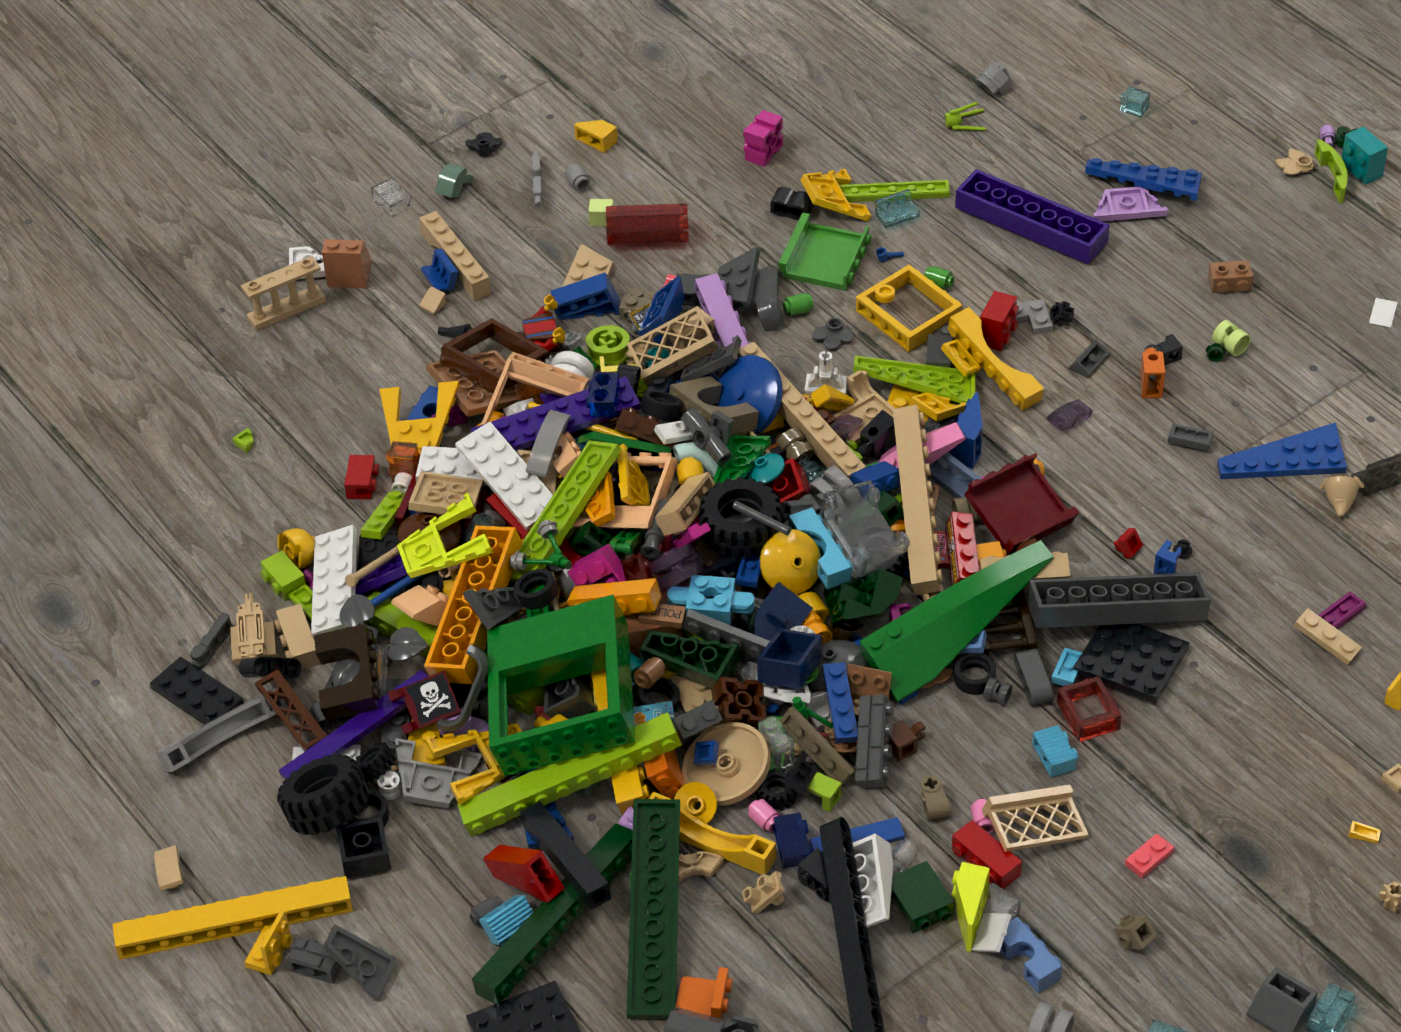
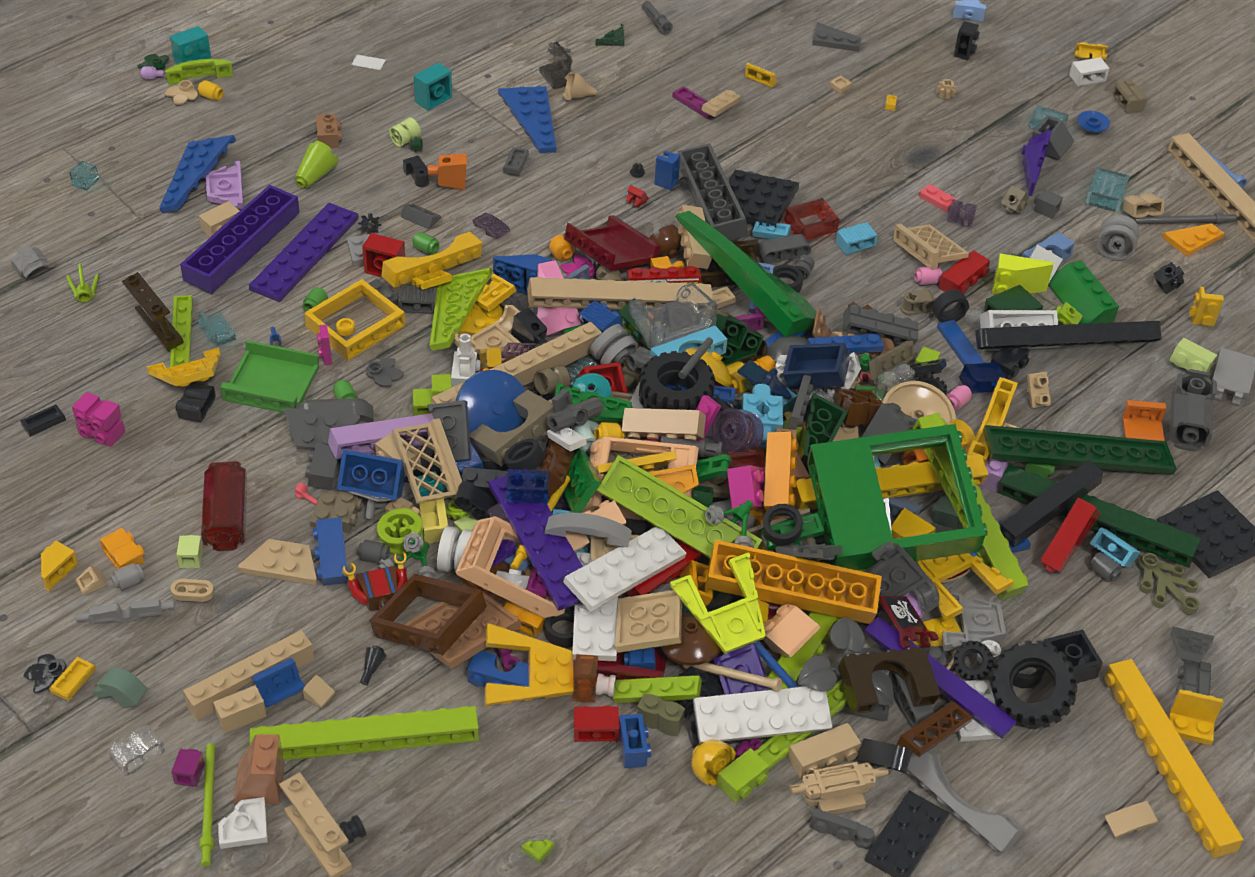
camera: 100 degrees left, 0 degrees up
none -> black tile [20,404,66,437]
none -> yellow plate [49,657,96,702]
none -> tan slope [75,566,108,595]
none -> light orange brick [99,528,145,569]
none -> dark brown fence [122,272,184,351]
none -> tan plate [171,579,214,602]
none -> magenta brick [171,748,205,787]
none -> yellow brick [198,80,224,101]
none -> tan brick [199,201,239,237]
none -> lime bar [199,743,215,867]
none -> tan brick [213,685,267,734]
none -> dark purple plate [249,203,359,302]
none -> lime brick [250,706,479,761]
none -> lime cone [295,141,339,188]
none -> dark pink plate [317,324,332,365]
none -> black wheel [339,815,366,844]
none -> dark grey brick [358,539,390,564]
none -> bright green brick [412,232,440,255]
none -> teal brick [413,62,453,111]
none -> lime brick [413,374,452,416]
none -> blue brick [619,714,651,768]
none -> olive brick [637,694,685,736]
none -> black tyre [932,289,969,323]
none -> clear purple wheel [947,199,977,227]
none -> dark purple wedge [1021,130,1052,196]
none -> dark grey brick [1034,189,1063,219]
none -> green slope [1048,260,1119,324]
none -> lime brick [1053,302,1083,325]
none -> olive plant [1139,553,1200,615]

